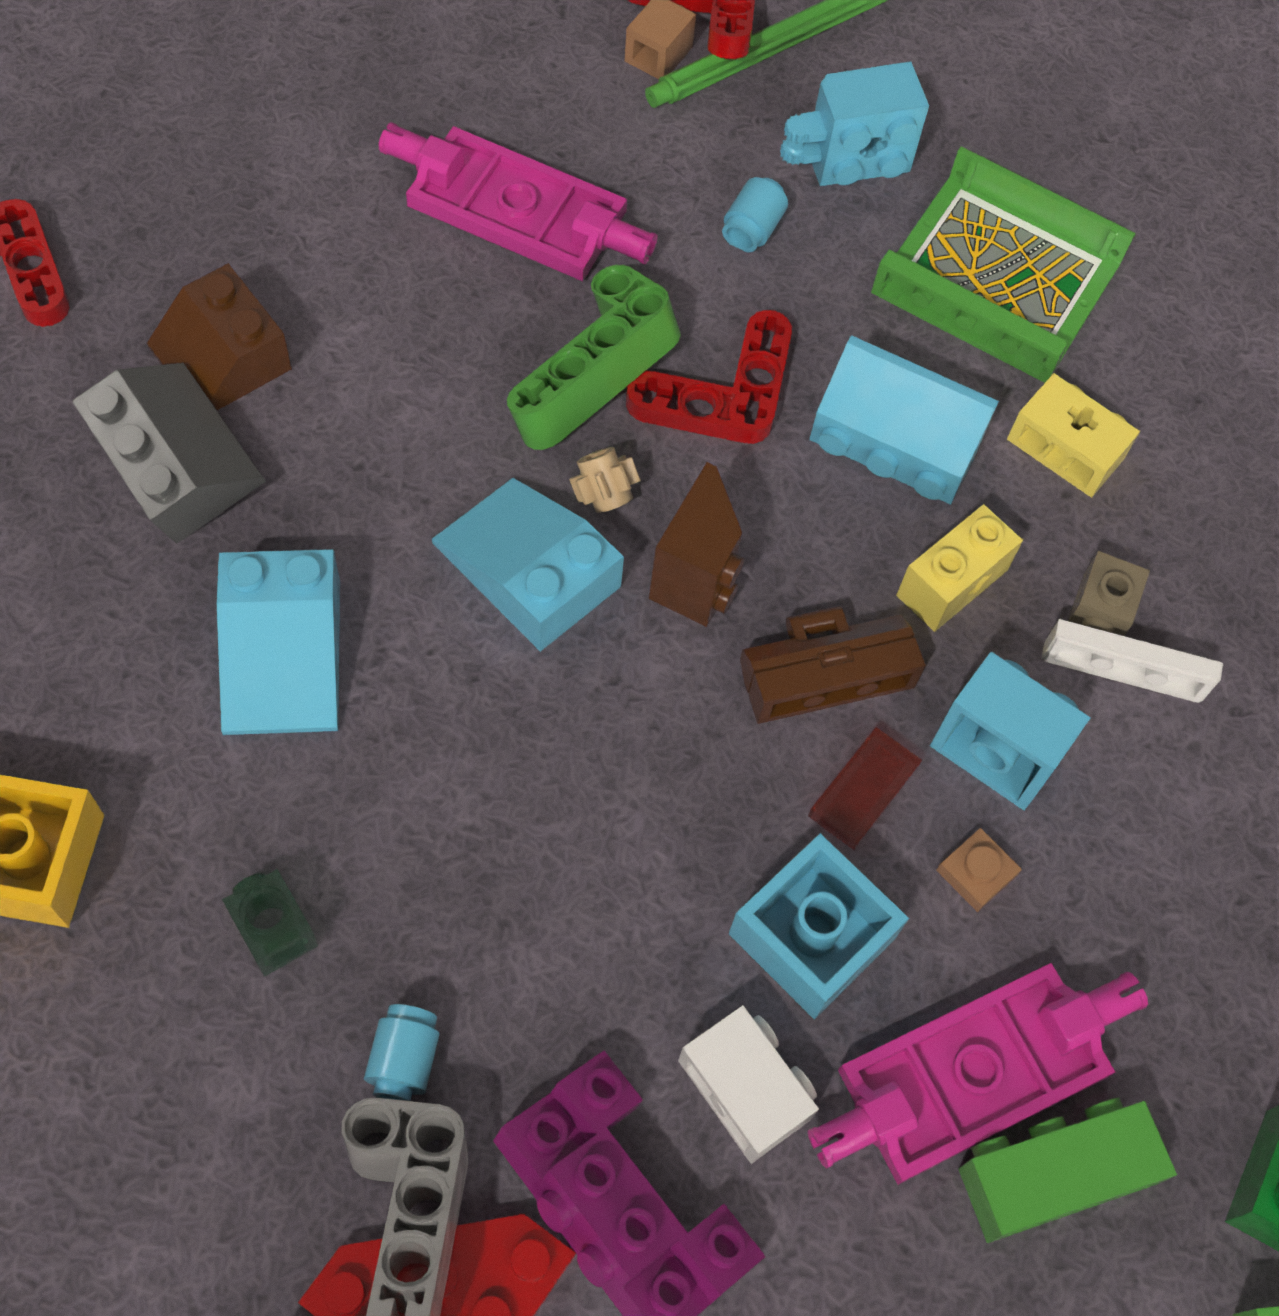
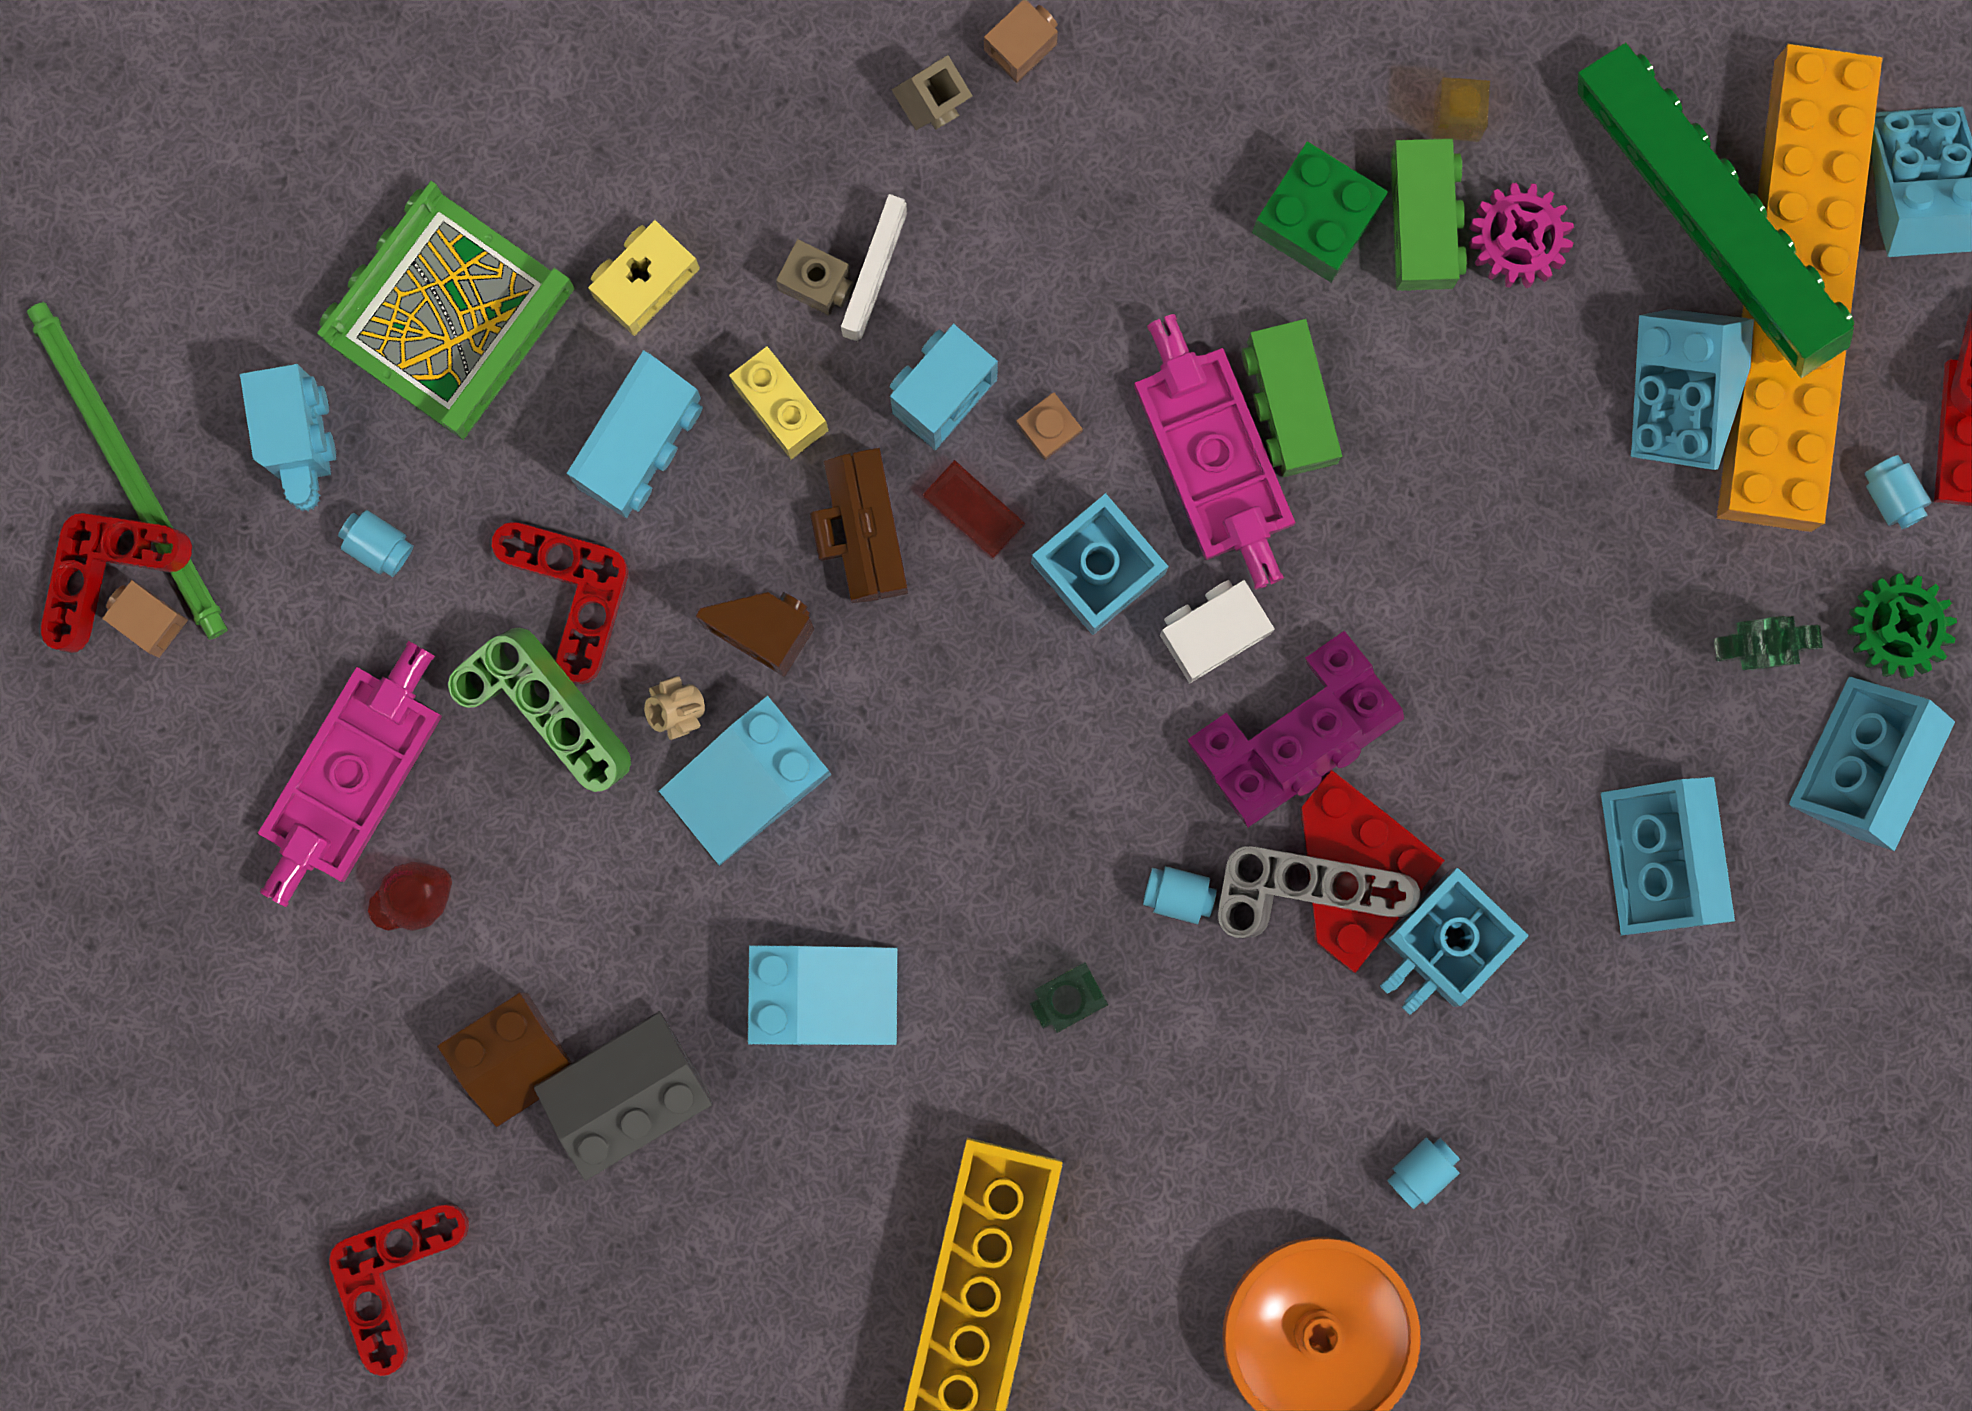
camera: 80 degrees left, 20 degrees up
none -> clear red piece [368,861,452,931]

